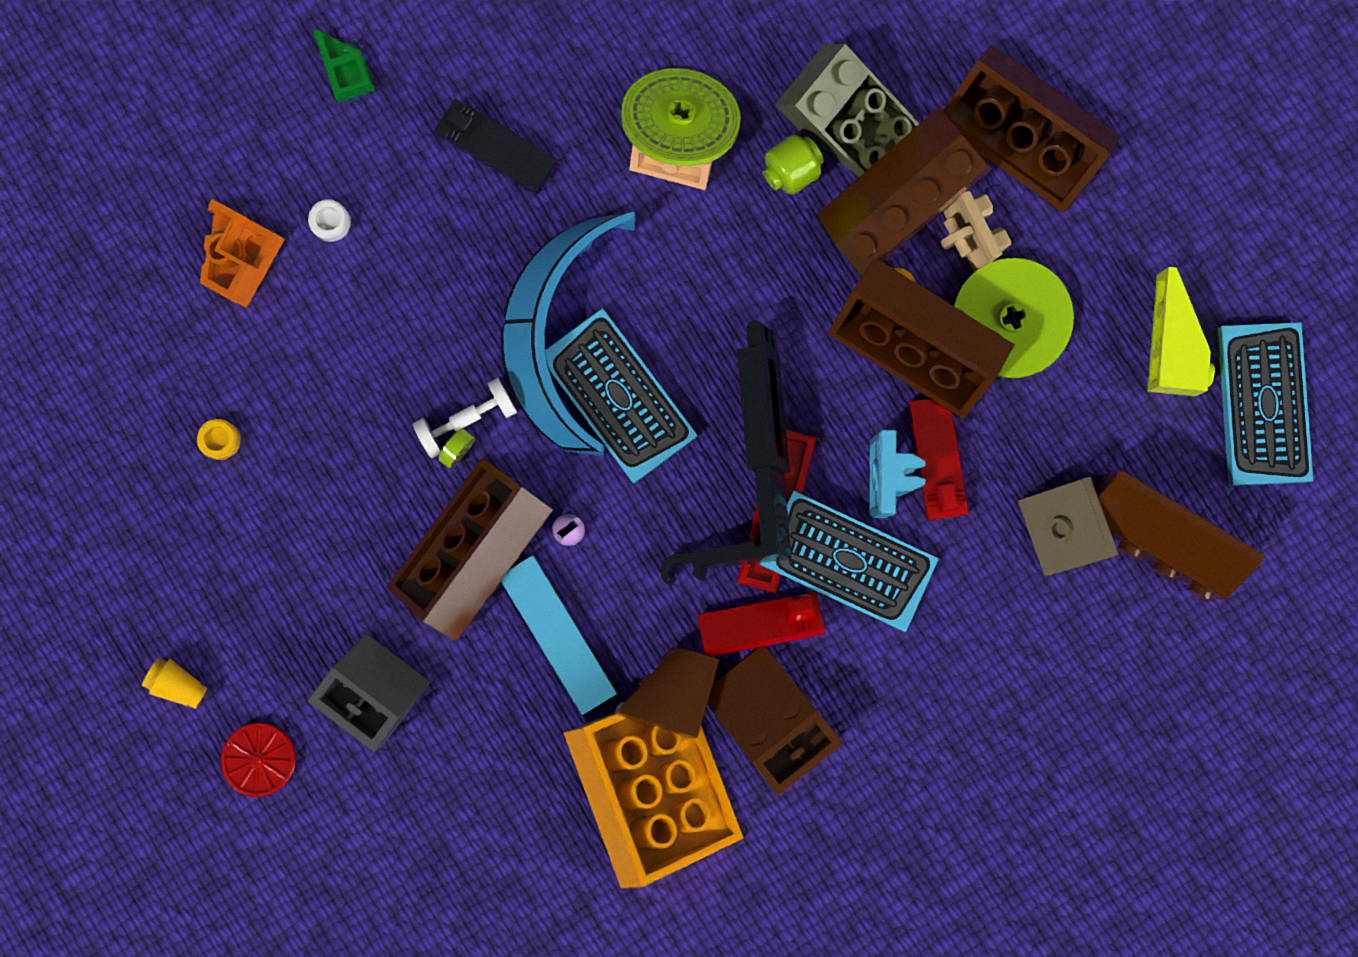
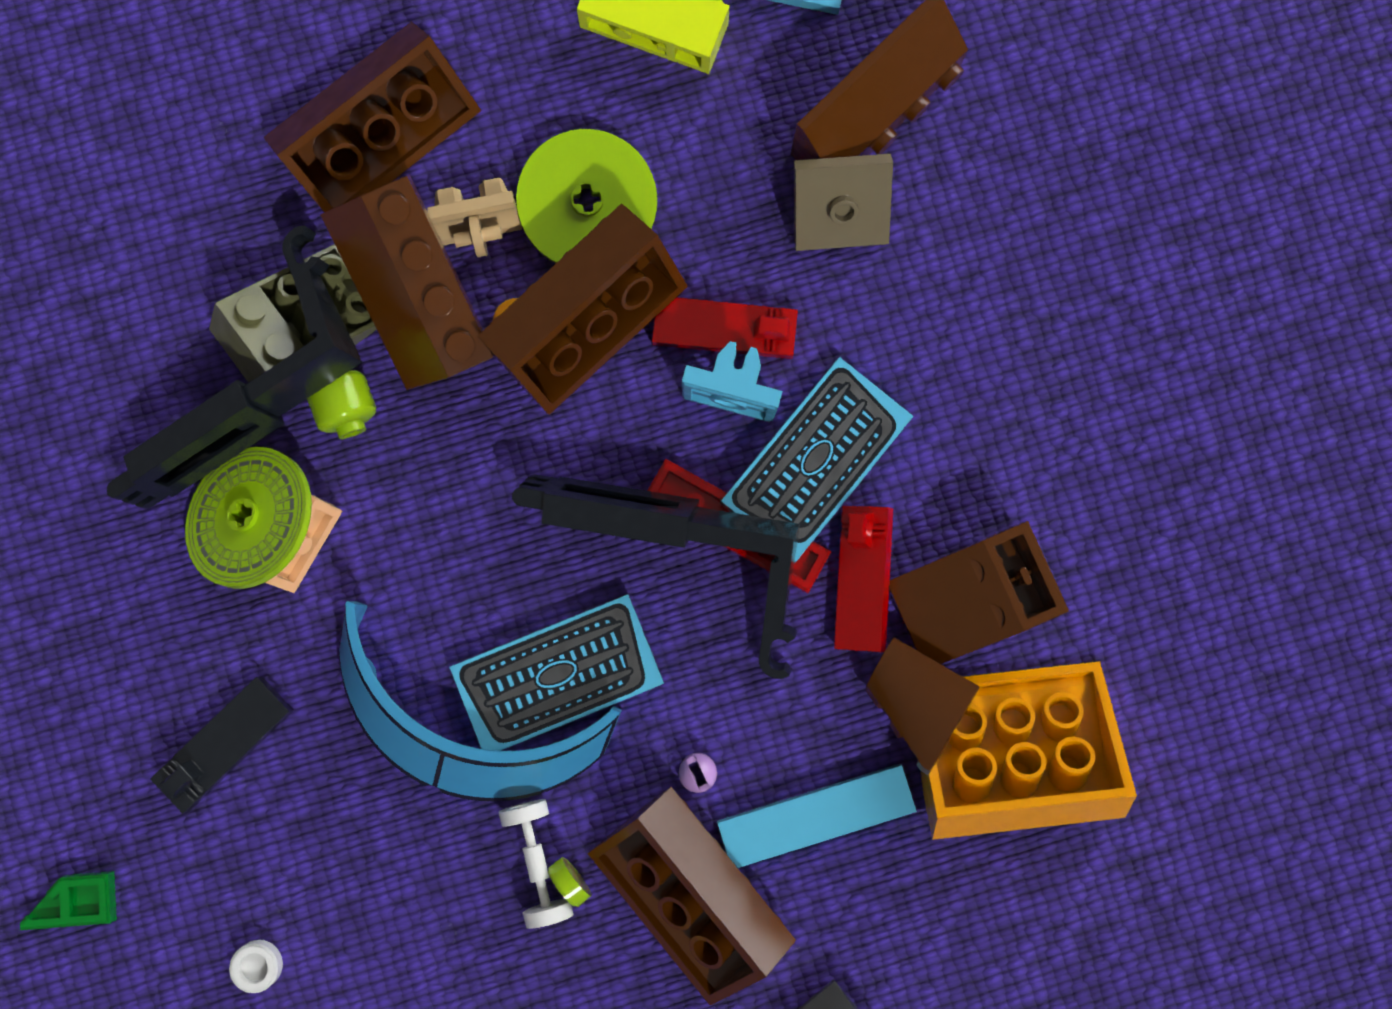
camera: 75 degrees left, 0 degrees up
none -> black hinge [107,226,362,509]

